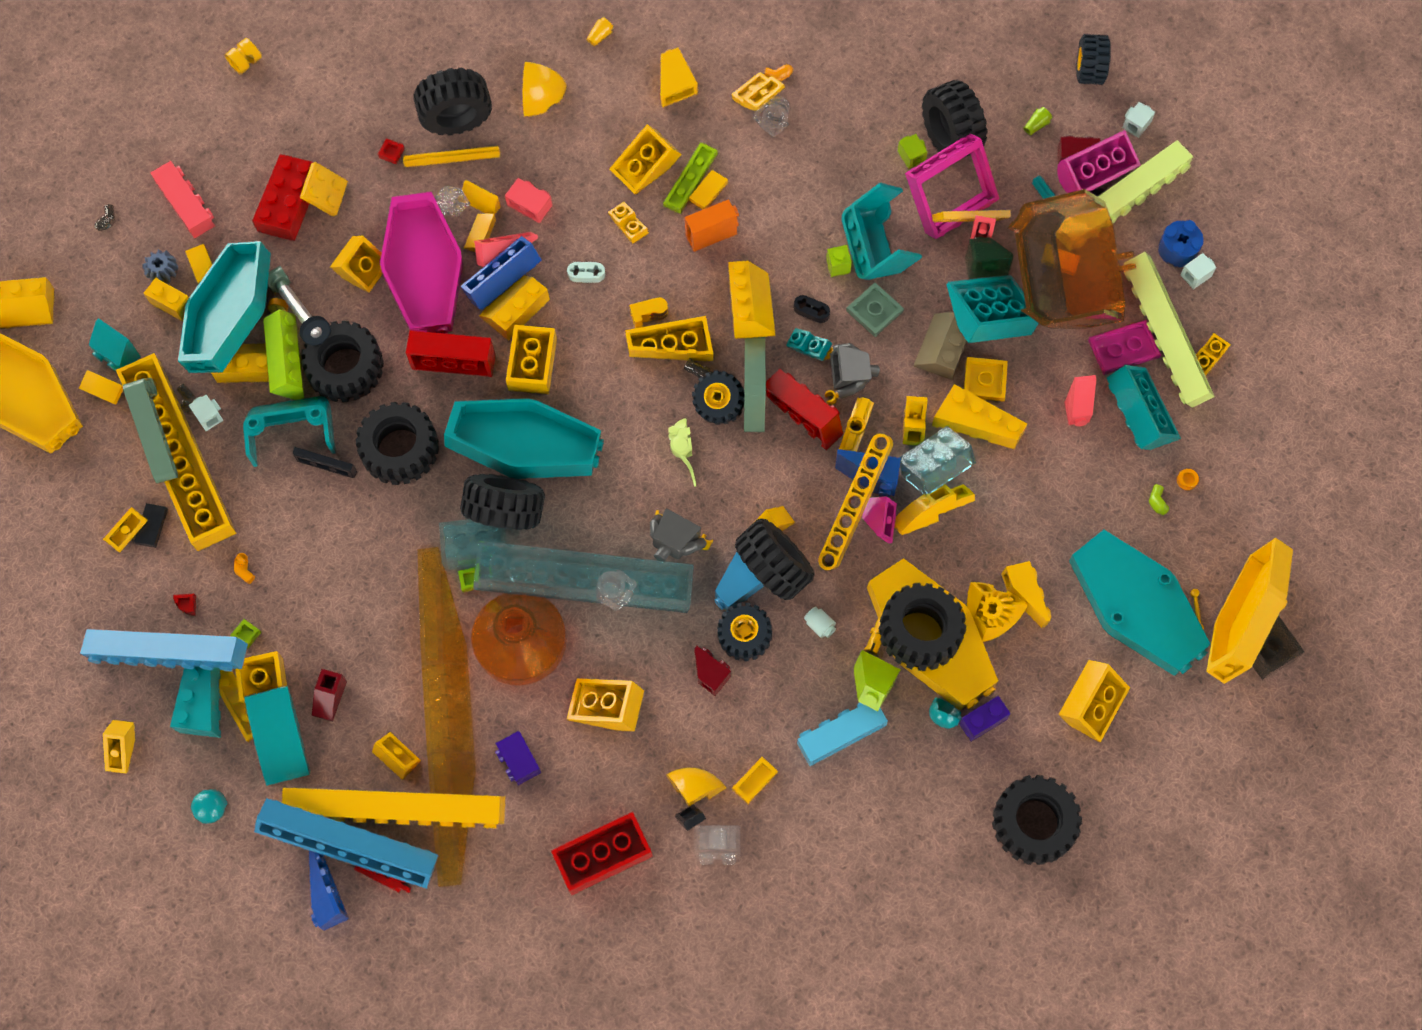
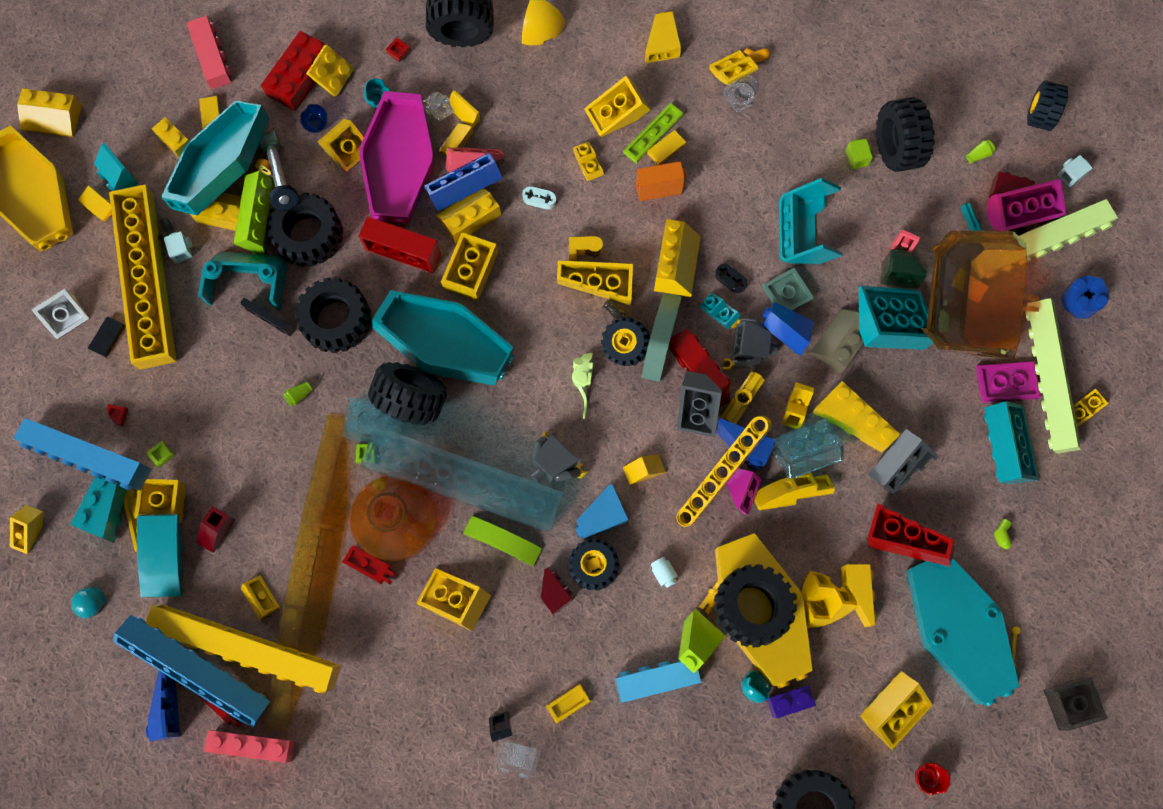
camera: 15 degrees right, 5 degrees up
clear smoke arm [94,204,115,231] -> none
yellow slope [103,507,148,553] -> none
sand green beam [123,378,178,484] -> none
sand blue gear [142,249,179,282] -> none
light orange arm [234,553,255,584] -> none
yellow axle [403,146,500,167] -> none
dark purple brick [495,731,541,786] -> none
coral brick [505,178,553,223] -> none
red brick [551,812,653,896] -> none
clear piece [595,570,636,611] -> none
yellow brick [666,768,726,806] -> none
black tyre [735,519,814,600] -> none
lime brick [826,245,852,277] -> none
dark pink window [905,133,1000,239] -> none
yellow tile [932,210,1011,222] -> none
yellow plate [964,357,1008,402] -> none
yellow gear [978,591,1017,628] -> none
coral slope [1064,375,1096,426] -> none
light orange tile [1177,469,1199,490] -> none
light aqua brick [1180,253,1216,290] -> none
yellow container [1206,538,1293,684] -> none
none -> white slope [32,288,89,339]
none -> coral brick [204,730,295,763]
none -> lime cone [282,381,313,407]
none -> clear blue hair [300,104,328,133]
none -> red hinge [342,545,397,585]
none -> teal hair [363,78,390,108]
none -> lime slope [463,516,542,567]
none -> dark grey slope [677,371,722,438]
none -> blue slope [762,302,814,356]
none -> red wedge [867,503,955,567]
none -> dark grey wedge [868,429,939,494]
none -> red hair [915,762,951,796]

